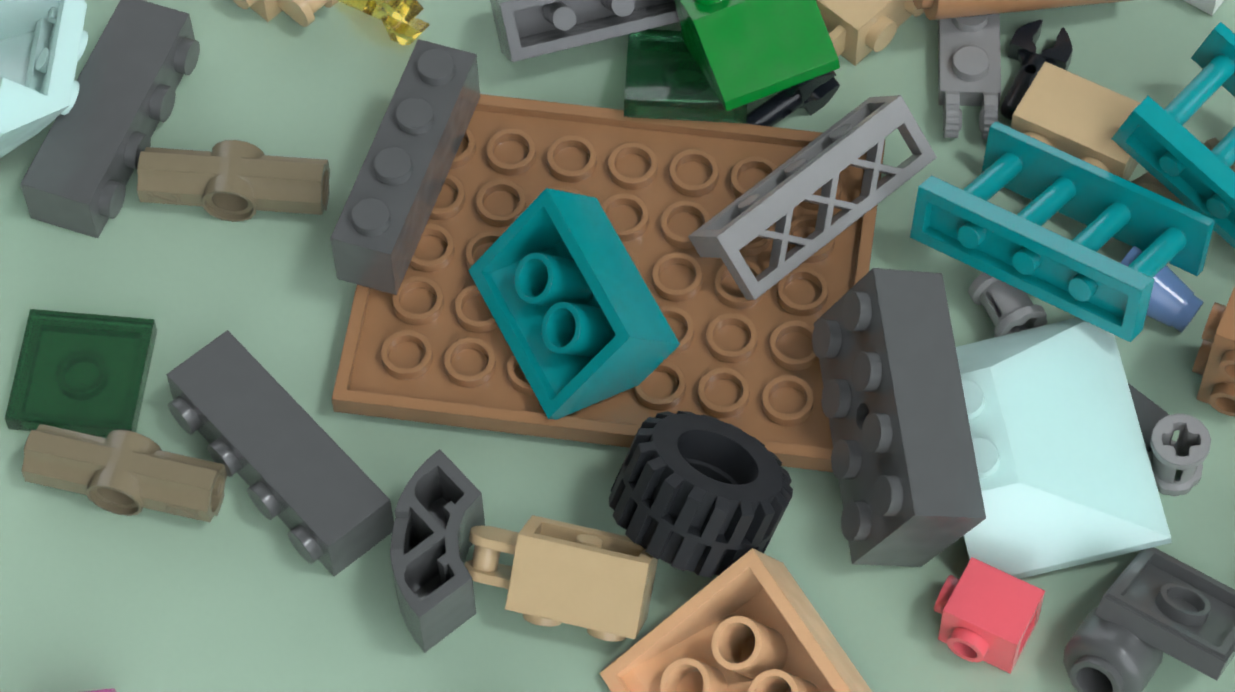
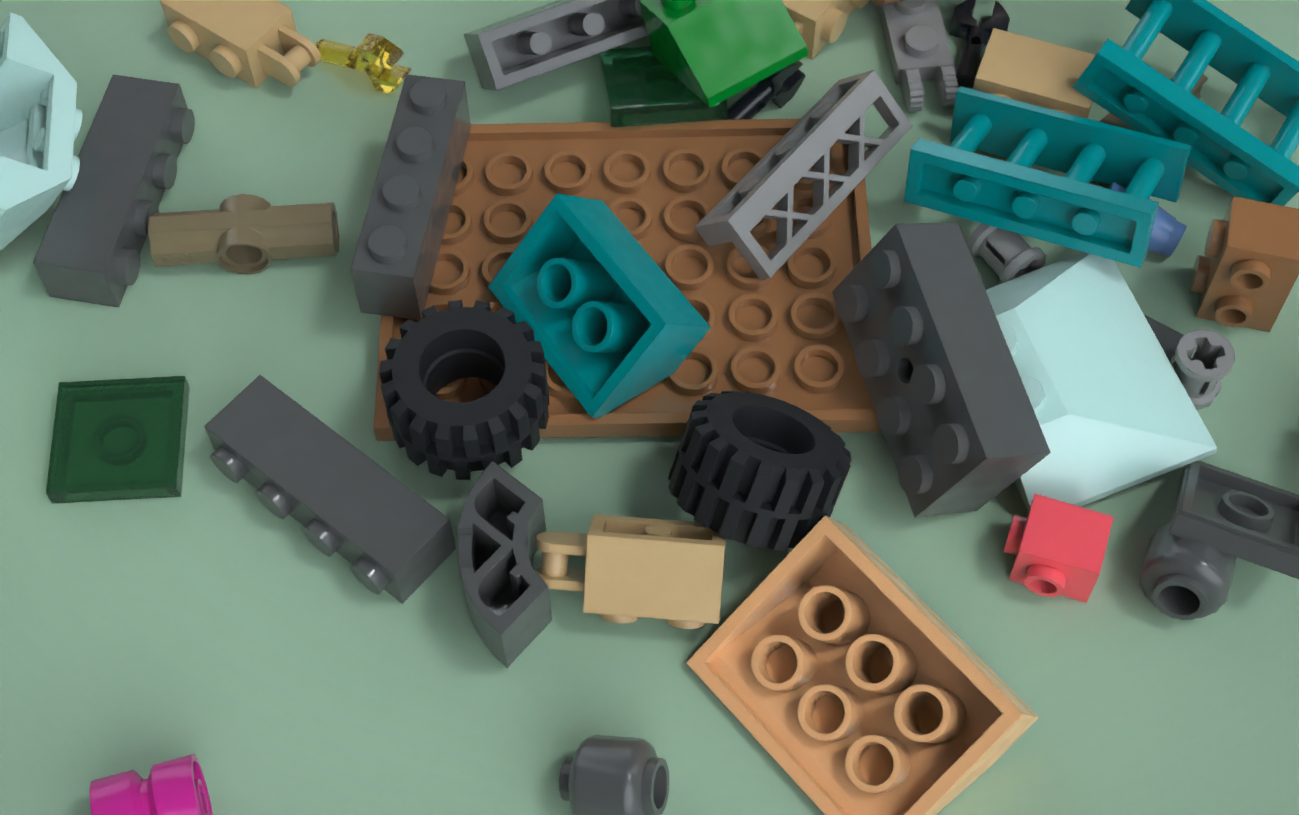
camera: 10 degrees left, 0 degrees up
dark tan piece [21,424,227,523] -> none
none -> black tyre [379,300,550,480]

